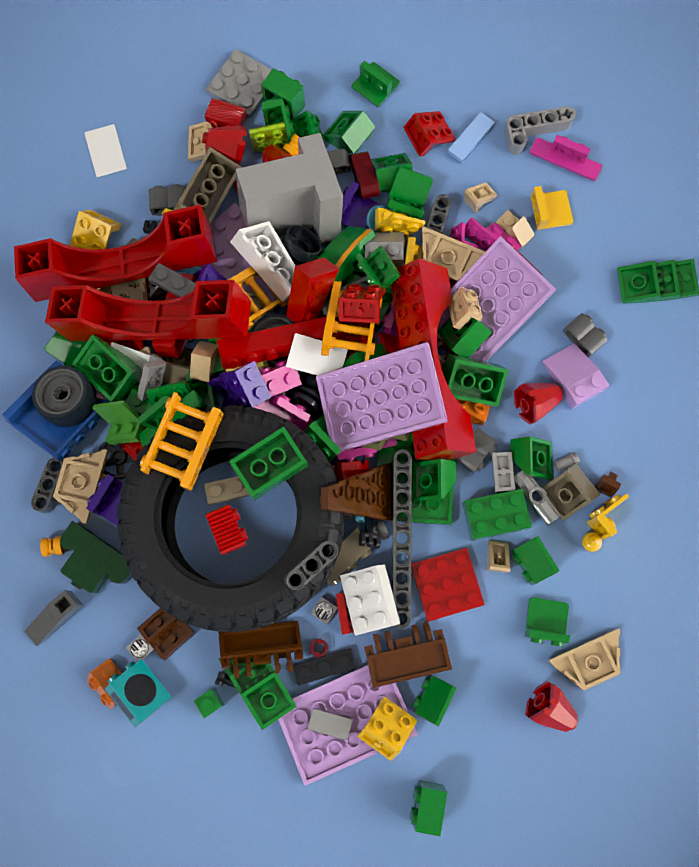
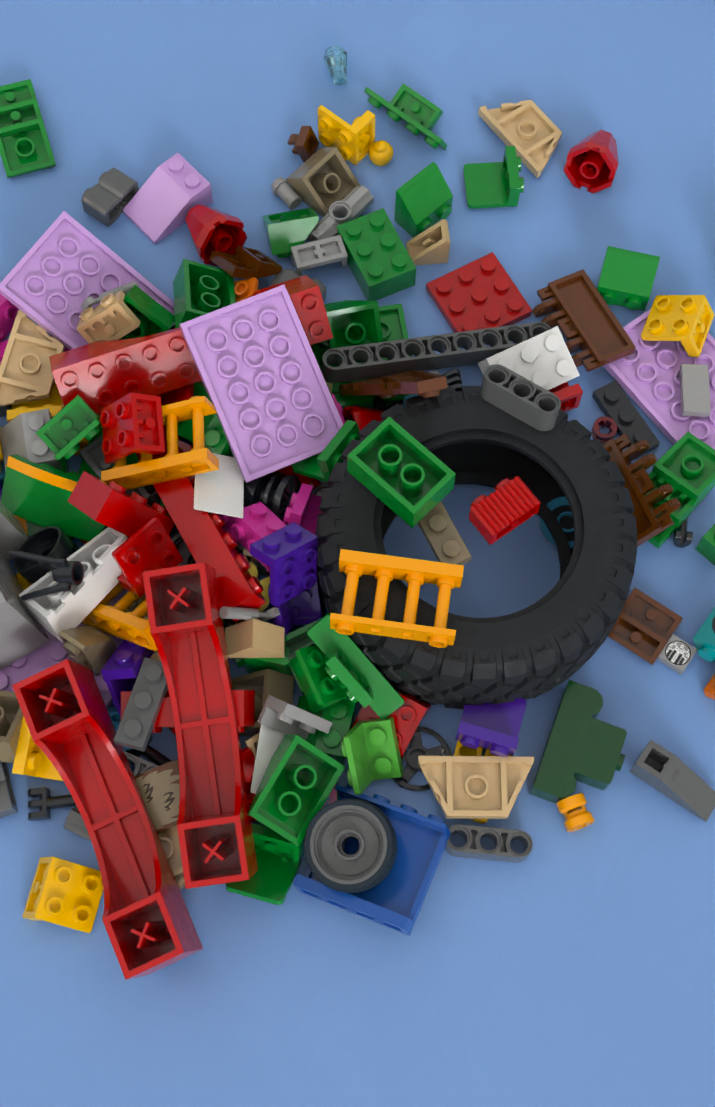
camera: 105 degrees left, 10 degrees down
none -> black plant [8,550,84,600]
none -> dark tan slope [58,625,118,676]
none -> light grey piece [81,281,139,311]
none -> red bracket [112,517,184,597]
none -> reddish brown slope [209,245,282,279]
none -> light grey piece [219,606,280,622]
none -> clear light blue cone [324,45,347,85]
none -> green bracket [364,83,447,150]

